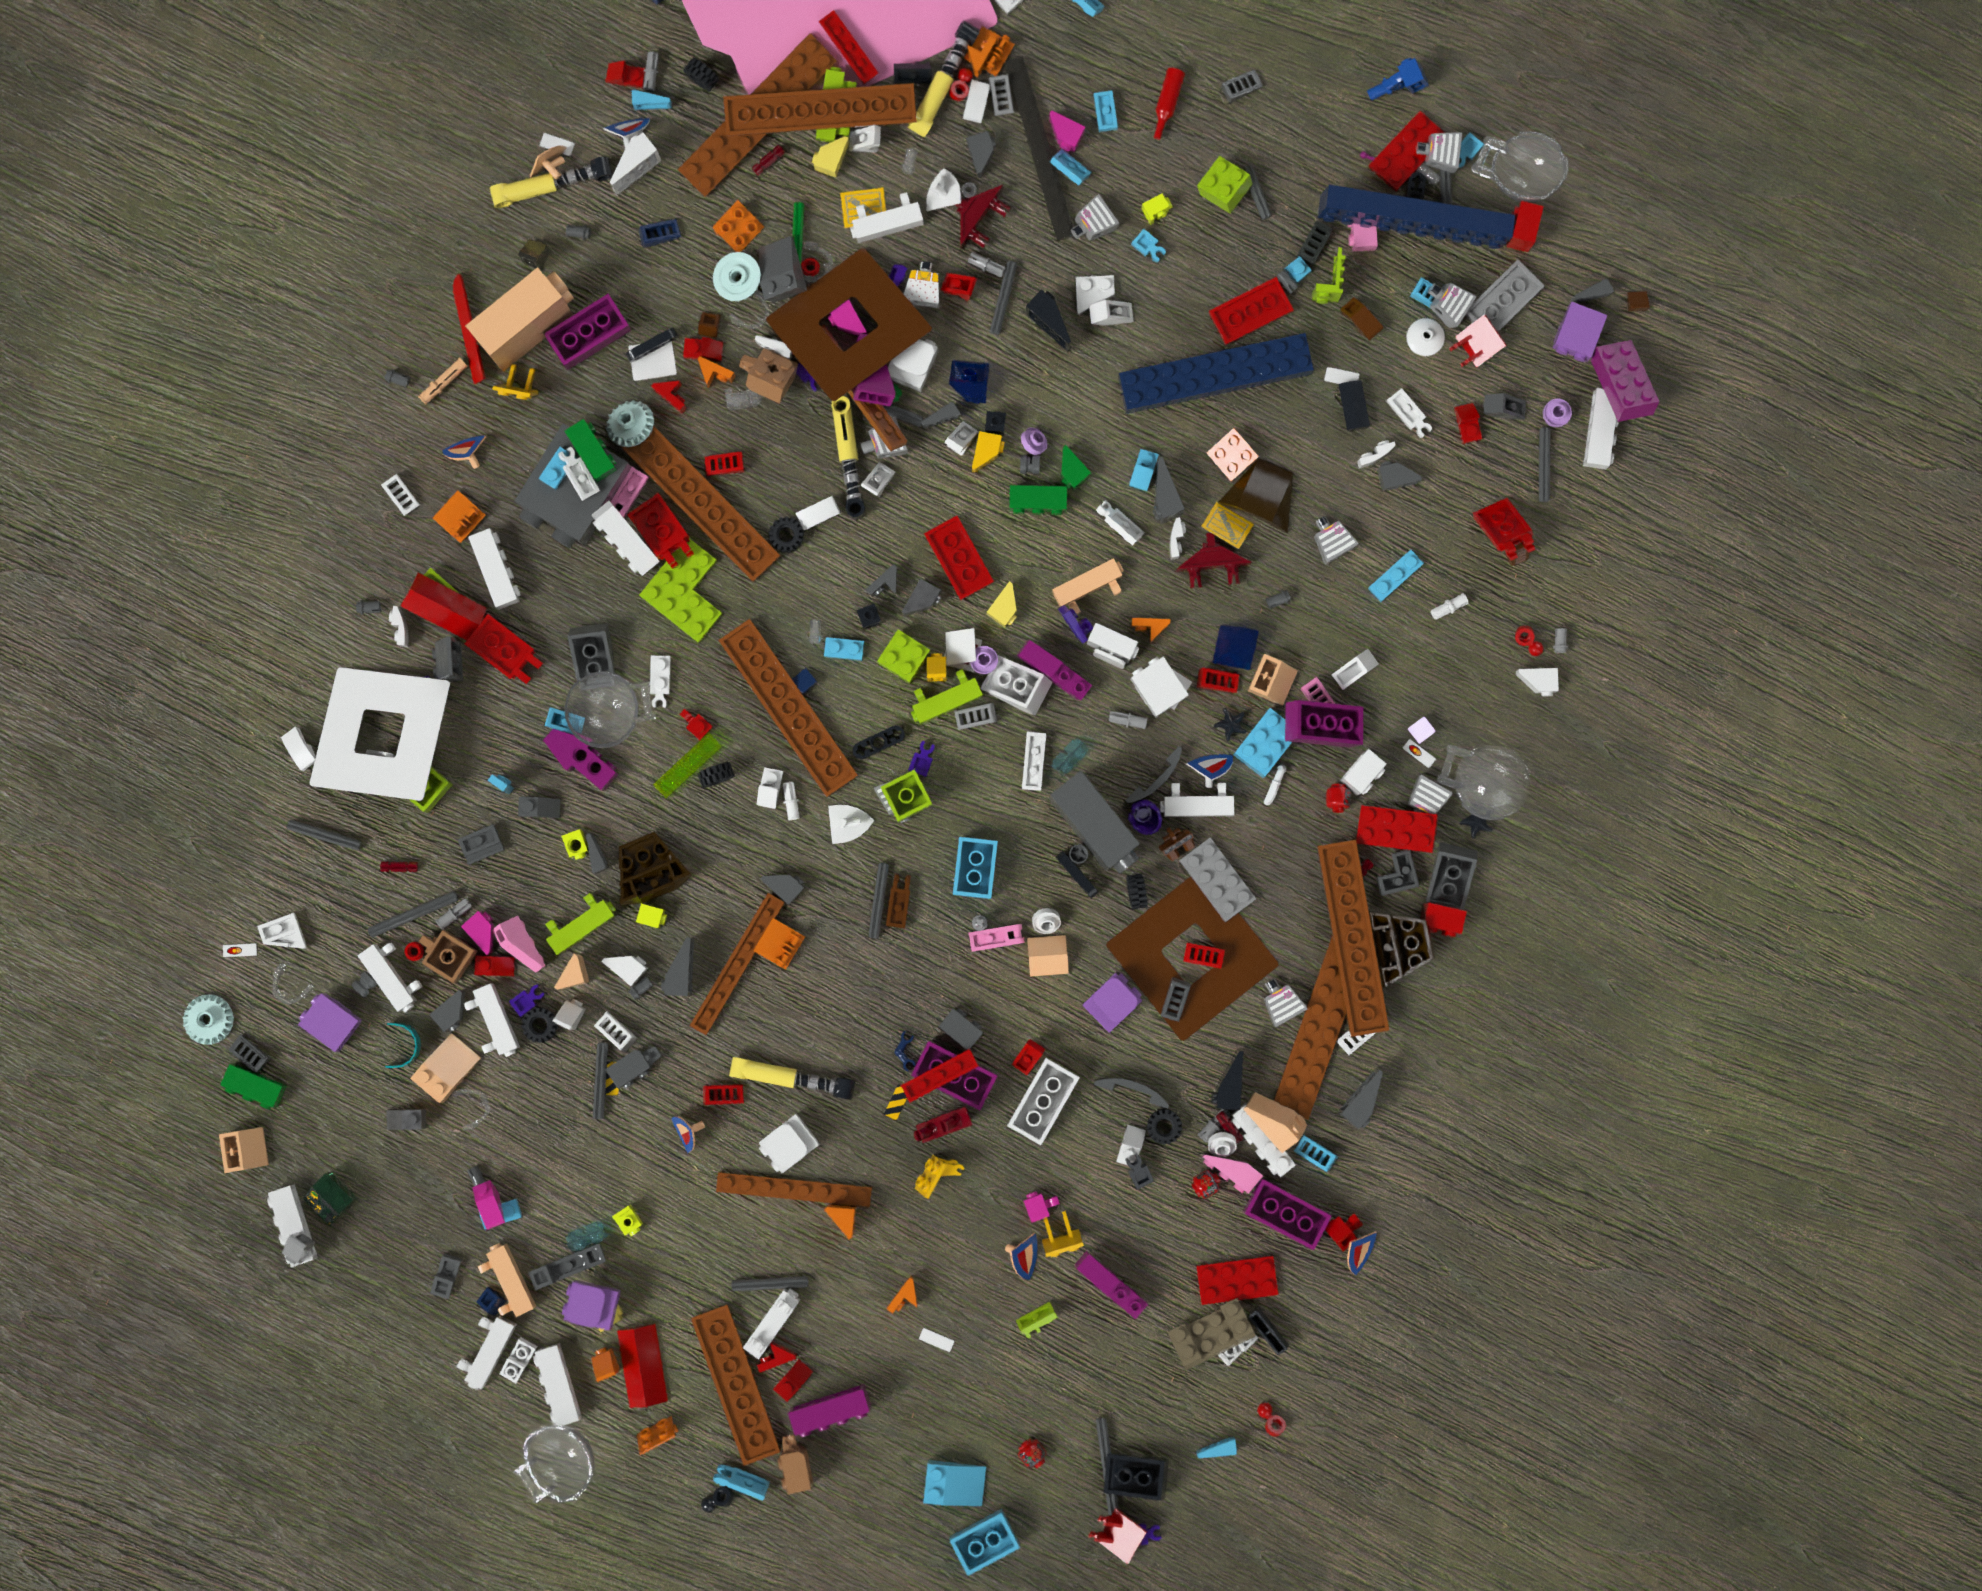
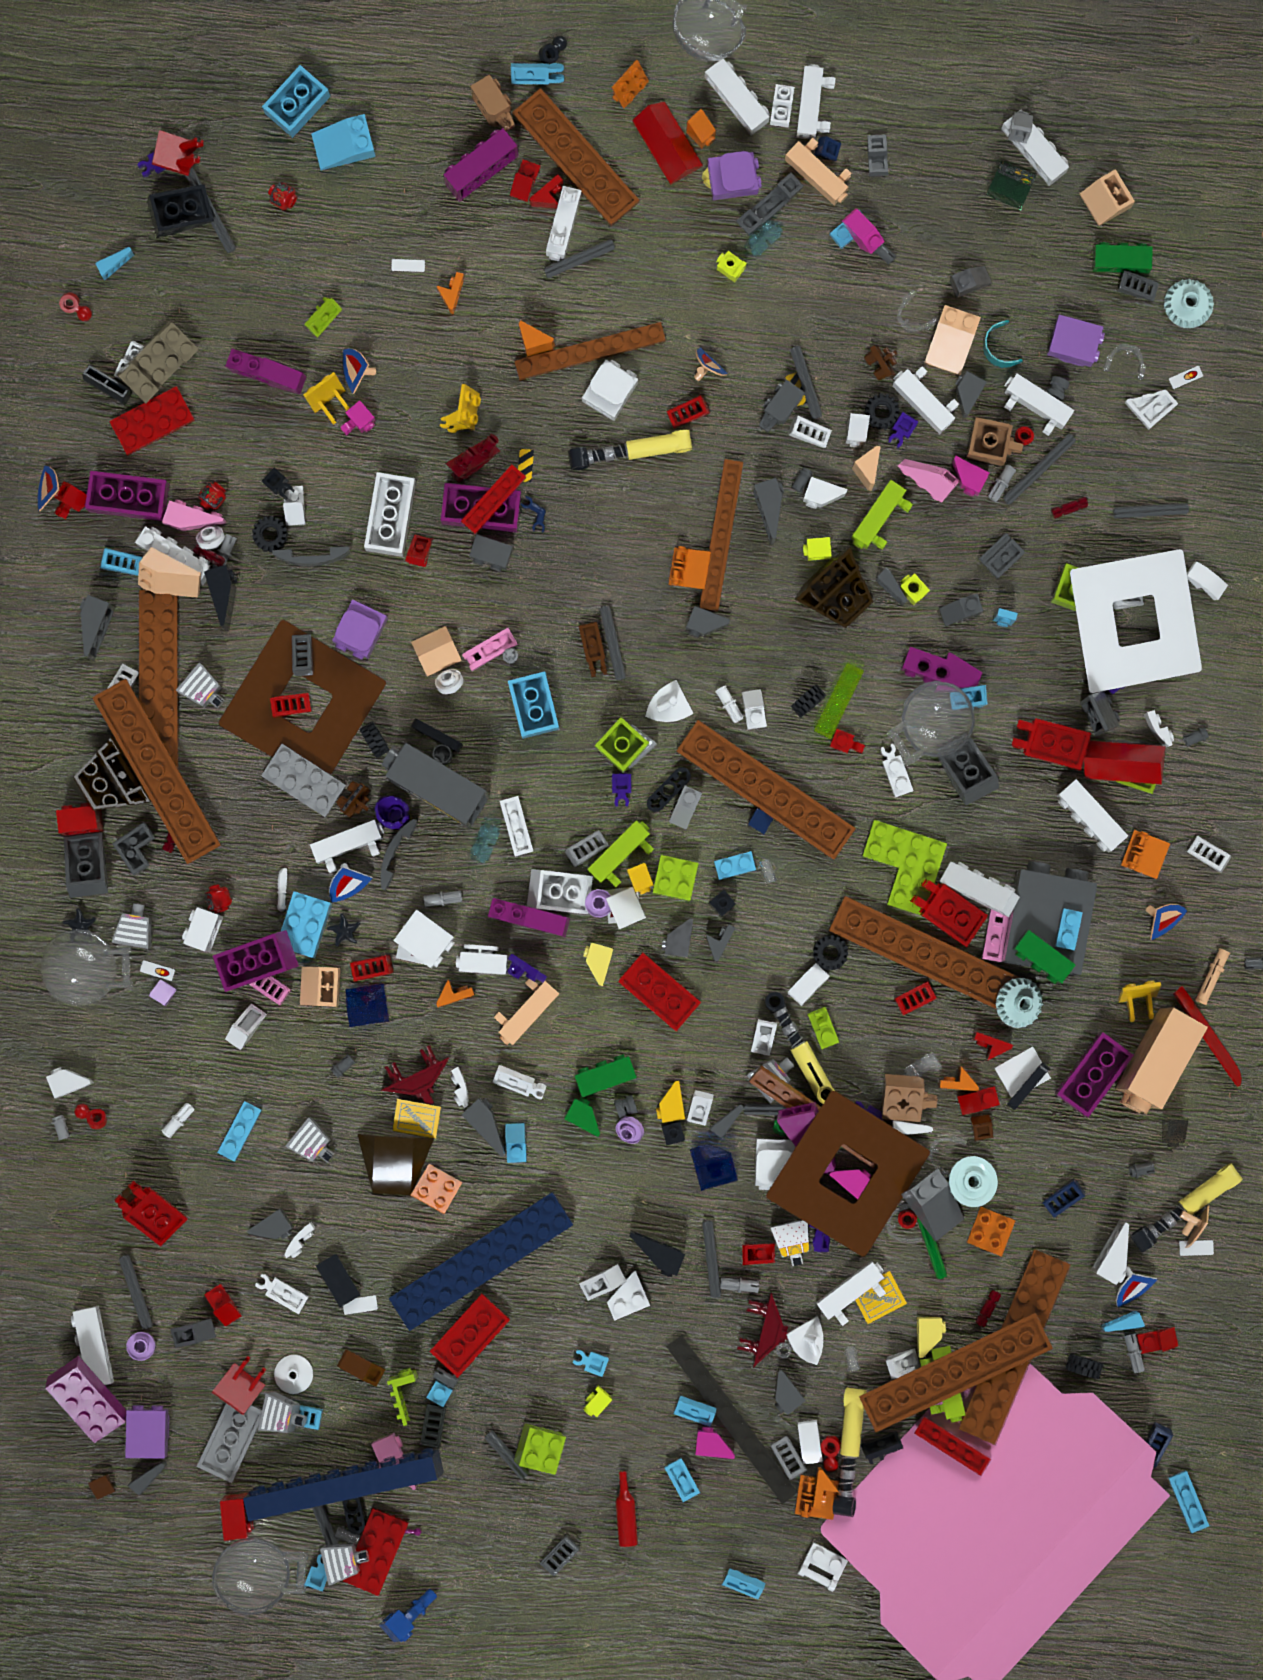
camera: 155 degrees right, 0 degrees up
red slope [475,956,515,976] -> none
white plate [558,447,600,501] -> none
light grey torso [1071,194,1119,241] -> none
red plate [1356,805,1438,853] -> none
none -> light grey slope [669,786,702,830]
none -> lime plate [807,1007,839,1050]
none -> reddish brown hips [864,345,898,380]

